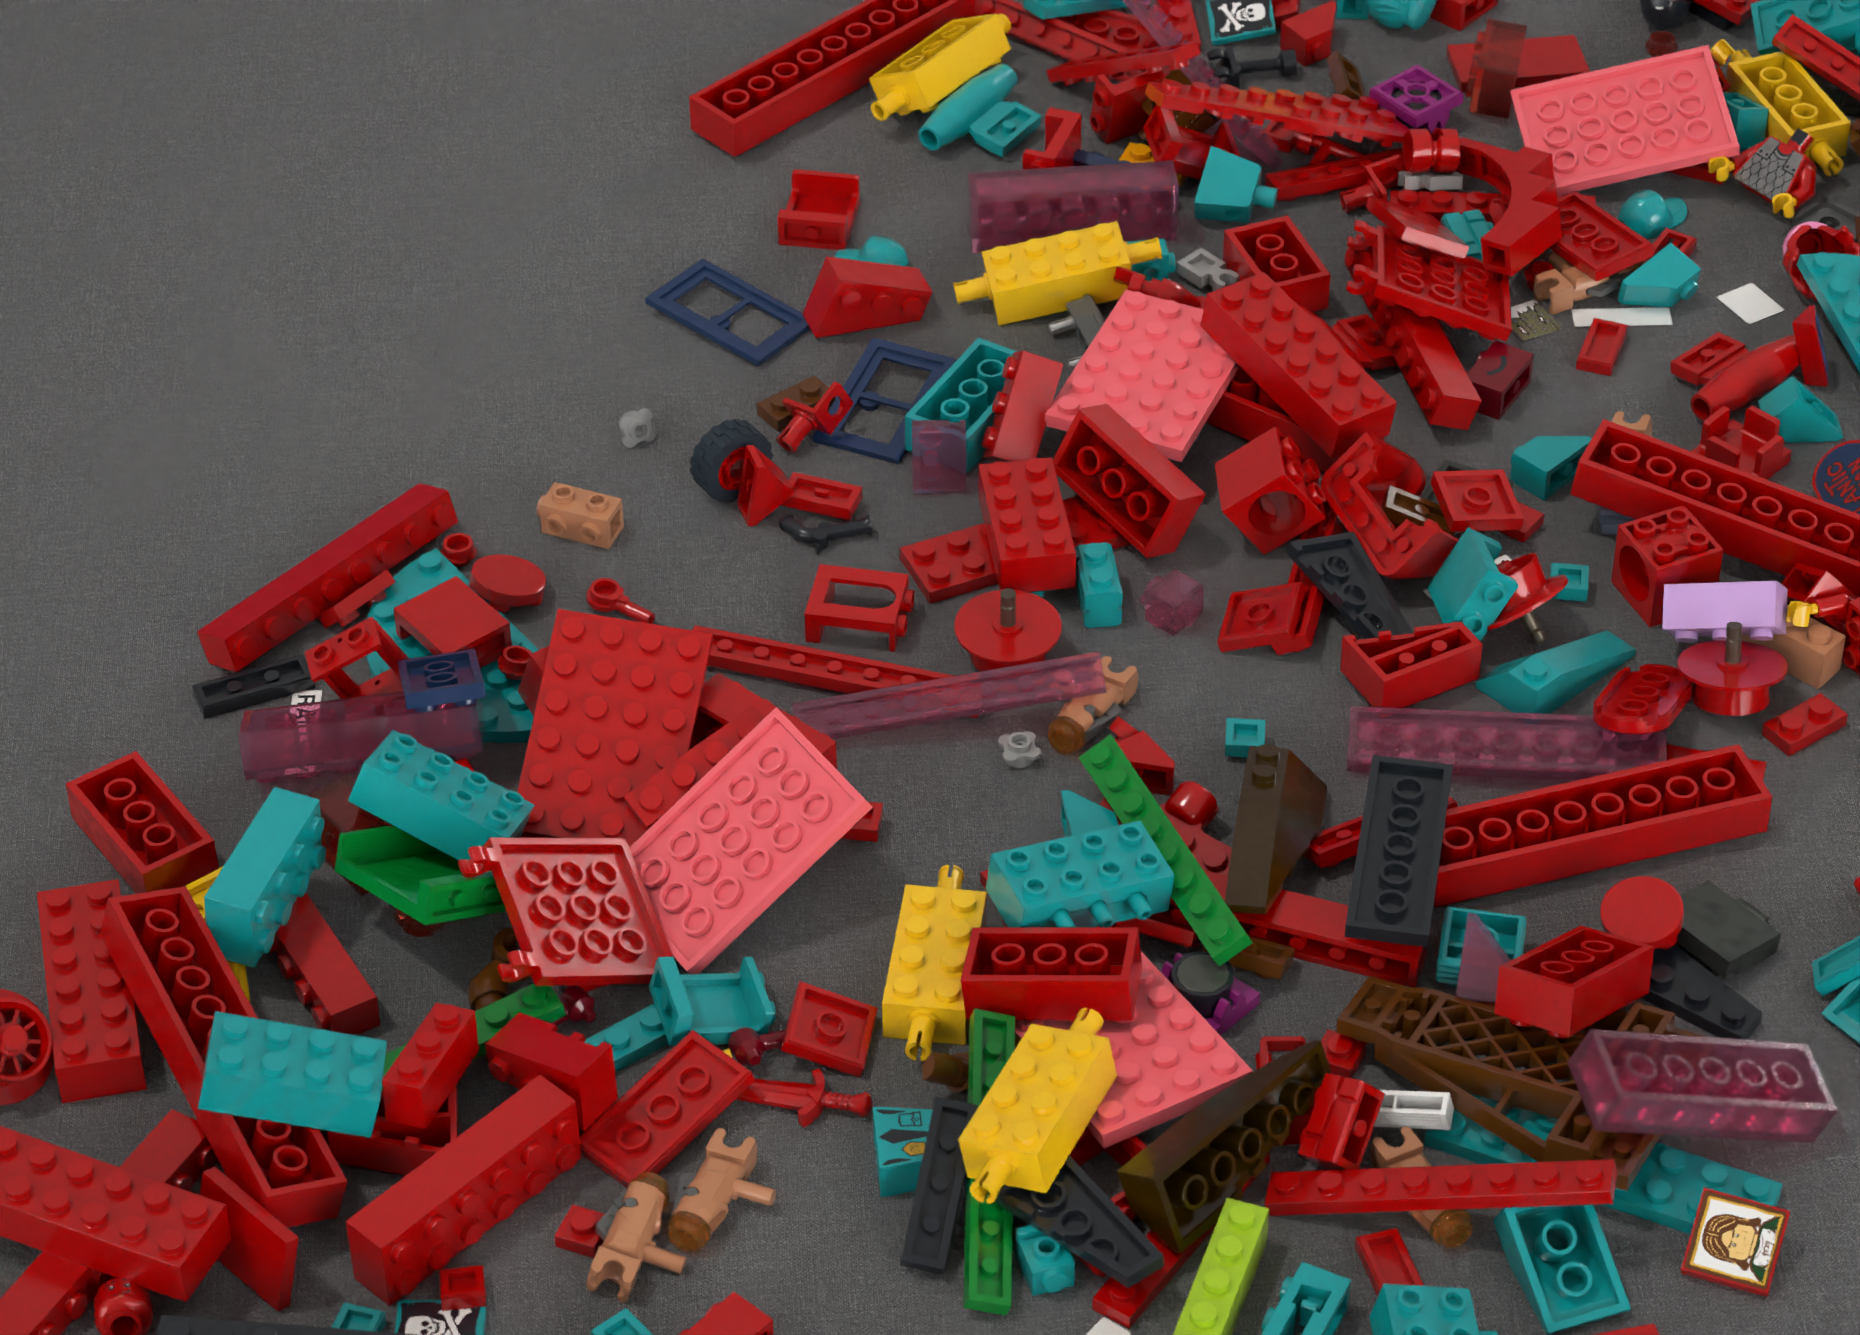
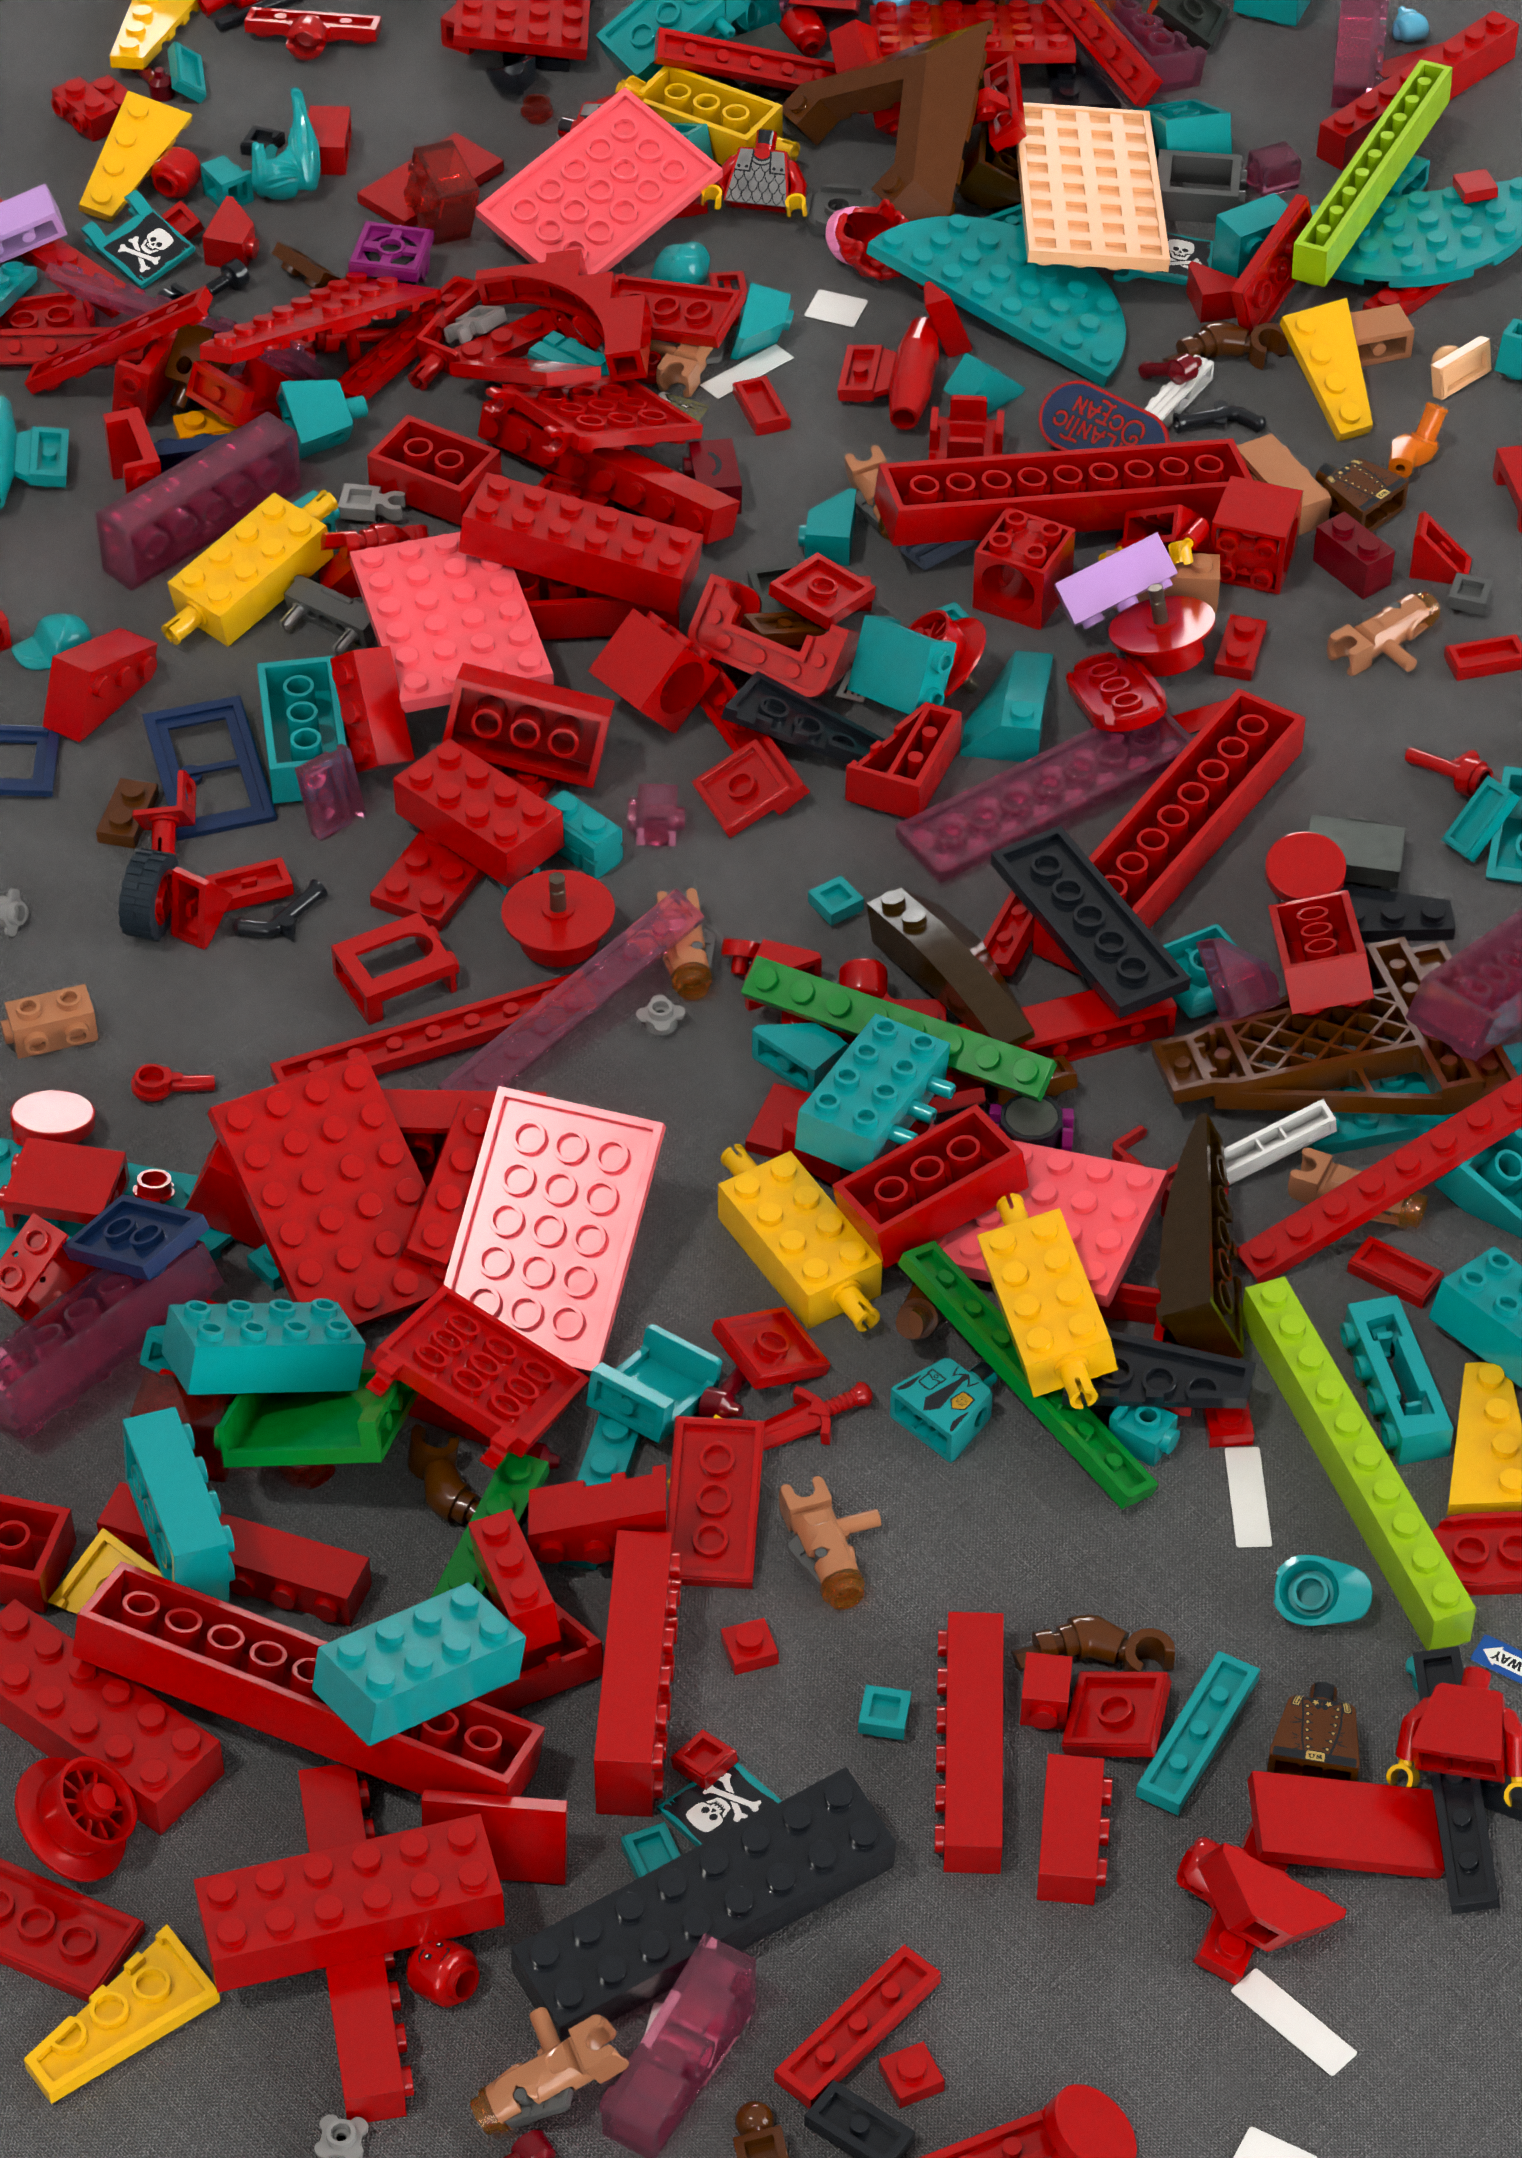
camera: 40 degrees left, 5 degrees up
nougat piece [586,1172,687,1303] -> none
black plate [900,1096,978,1275] -> none
red brick [1298,1073,1385,1170] -> none
red plate [1321,1029,1367,1078] -> none
red wheel [1402,128,1460,173] -> none

